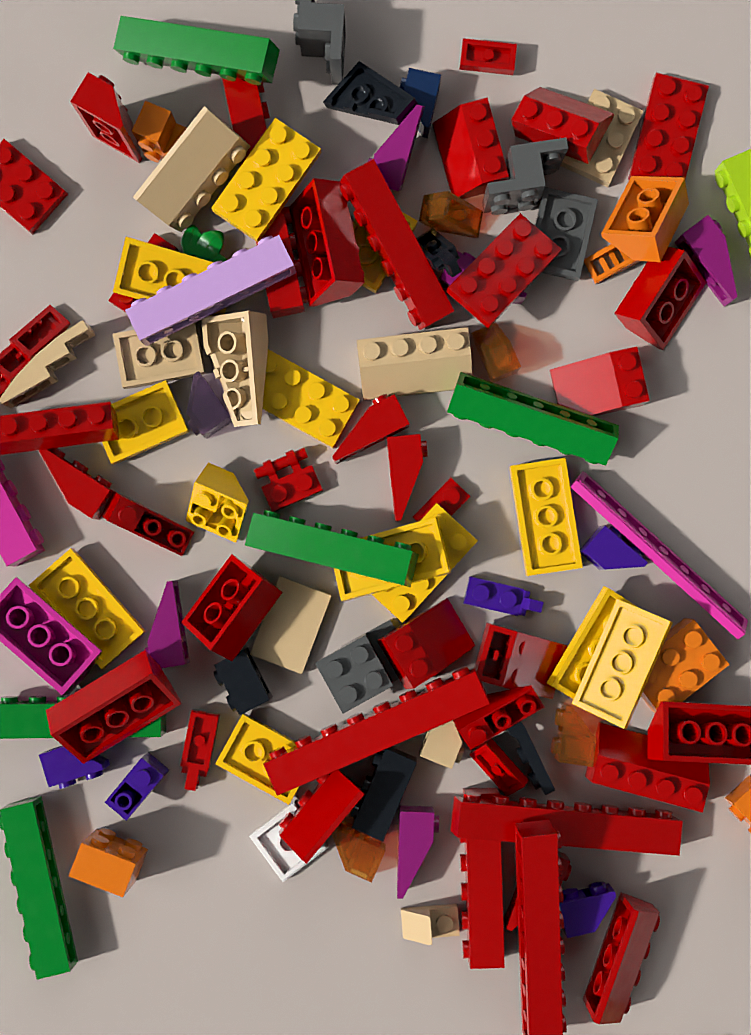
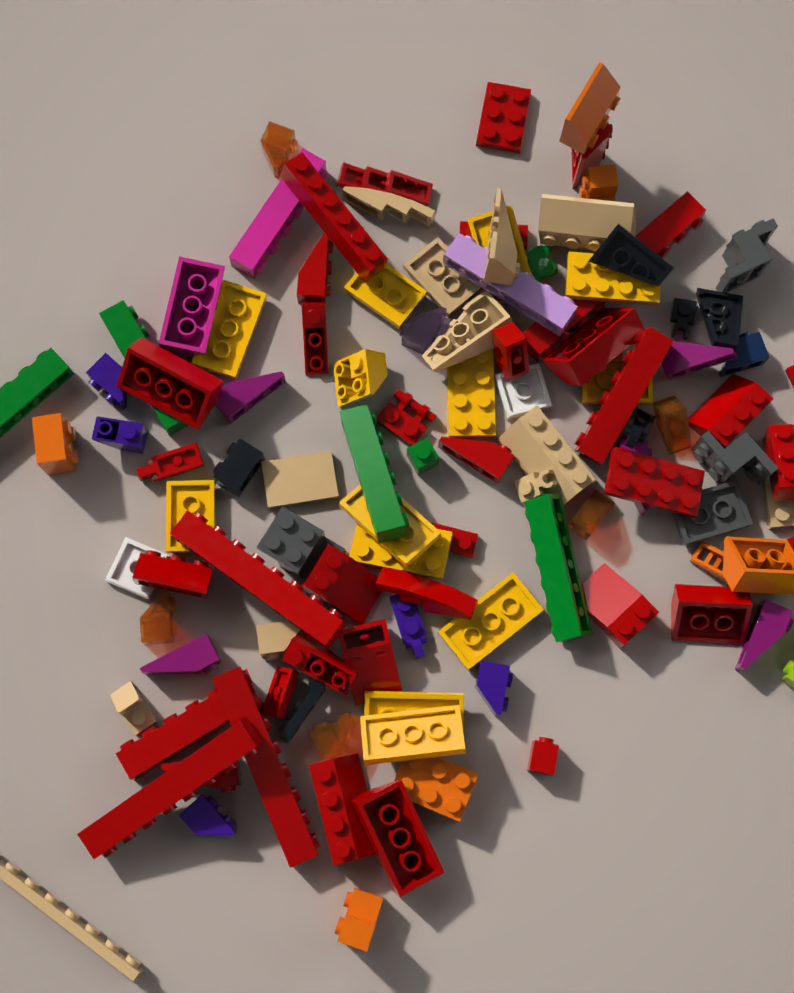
camera: 55 degrees right, 10 degrees down
green brick [113,16,280,85] -> none
red brick [181,554,283,661] -> none
black brick [349,747,417,842] -> none
red slope [387,434,428,522] -> none
dark pink tile [571,471,748,639] -> none
red slope [583,892,660,1024] -> none
none -> red slope [375,567,478,620]
none -> green brick [406,437,439,476]
none -> tan wedge [483,188,520,286]
none -> red brick [492,322,529,381]
none -> white tile [494,363,553,420]
none -> tan plate [514,470,558,503]
none -> red brick [527,737,559,776]
none -> orange slope [559,62,621,154]
none -> black wing [588,223,674,287]
none -> black plate [670,298,697,340]

